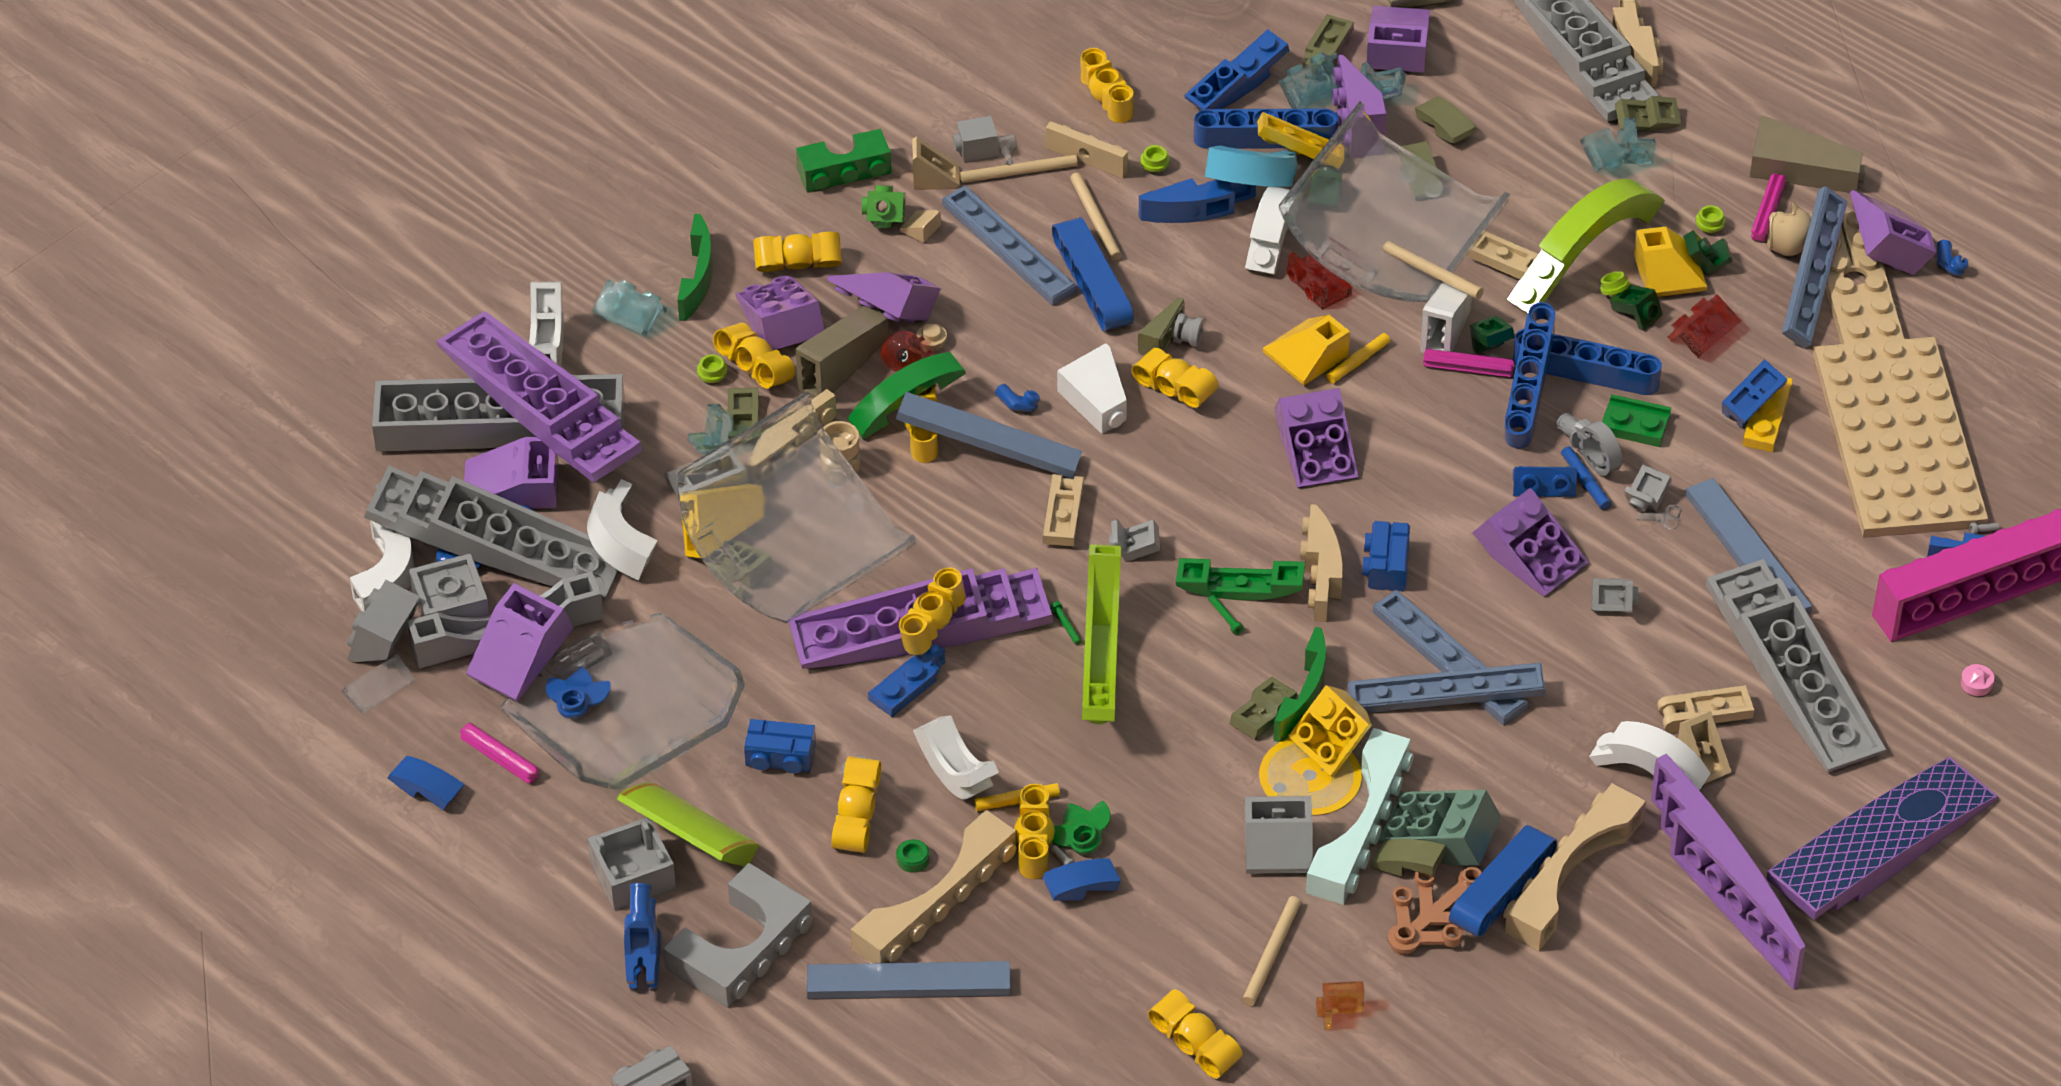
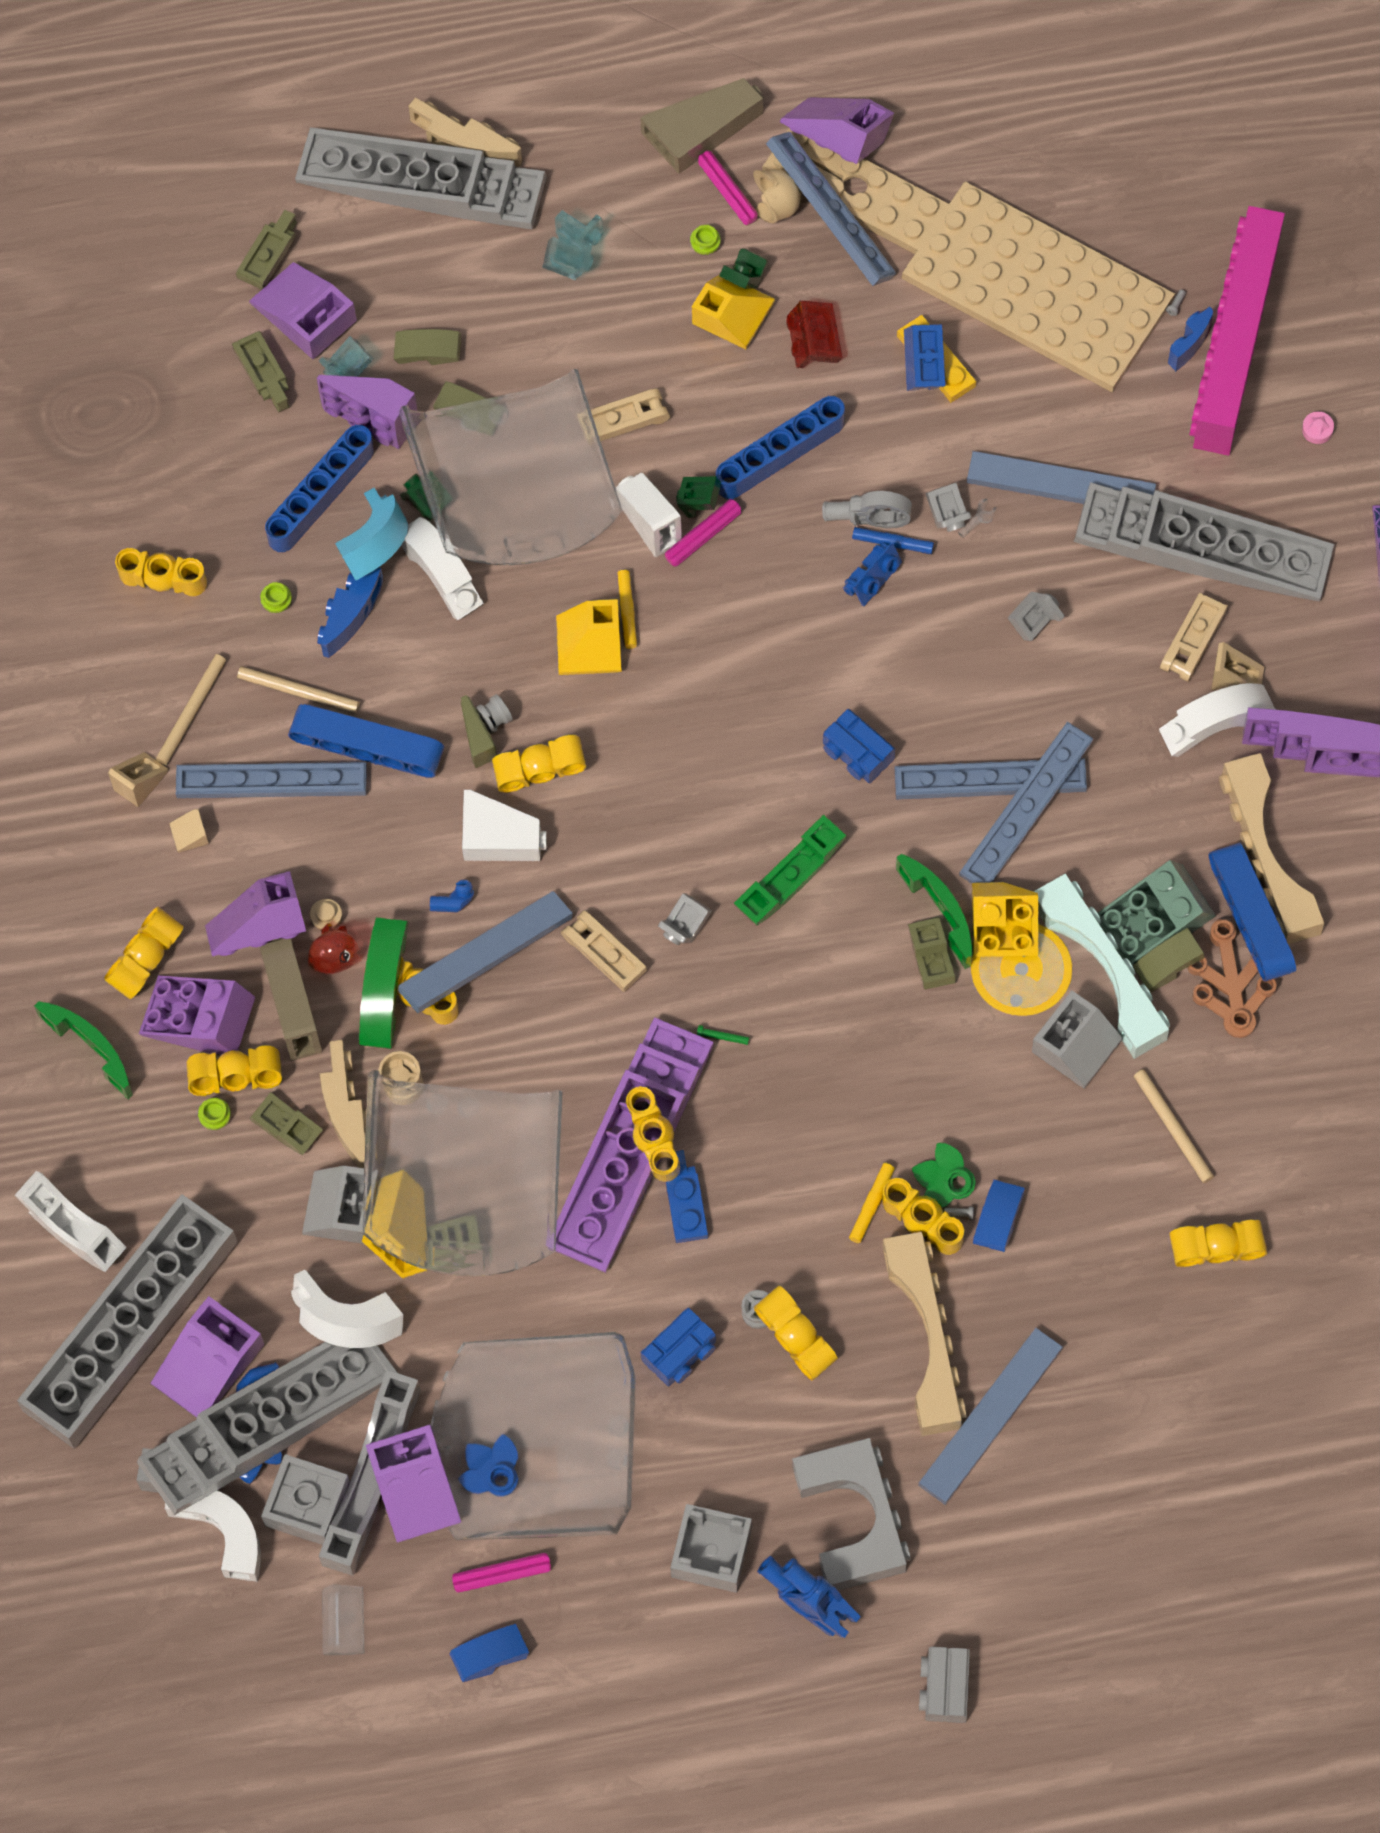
camera: 50 degrees left, 20 degrees up
light grey slope [347,580,420,662] -> none
medium lavender slope [437,311,642,483] -> none
clear light blue bracket [592,279,667,337] -> none
lime slope [617,783,760,867] -> none
clear light blue bracket [688,404,733,454] -> none
green arch [796,128,892,192] -> none
bright green brick [862,185,906,228] -> none
green tile [896,839,930,873] -> none
white arch [913,715,999,799] -> none
light grey brick [952,116,998,163] -> none
clear hand [998,133,1017,165] -> none
tan tile [1046,121,1128,178] -> none
lime arch [1082,544,1121,725] -> none
blue slope [1184,29,1290,110] -> none
green piece [1208,595,1244,635] -> none
yellow plate [1257,112,1343,169] -> none
medium lavender slope [1274,388,1359,488] -> none
clear light blue bracket [1278,52,1338,109] -> none
clear red bracket [1286,251,1352,310] -> none
tan slope [1300,504,1342,622] -> none
clear orange bracket [1316,981,1364,1029] -> none
tan bar [1383,241,1484,299] -> none
medium lavender slope [1472,488,1589,597] -> none
blue beam [1505,302,1555,449] -> none
lime arch [1507,179,1665,313] -> none
lime plate [1600,271,1630,298] -> none
green plate [1602,394,1671,447] -> none
dark green bracket [1609,284,1663,330] -> none
olive slope [1615,96,1681,131] -> none
blue arm [1937,239,1969,276] -> none

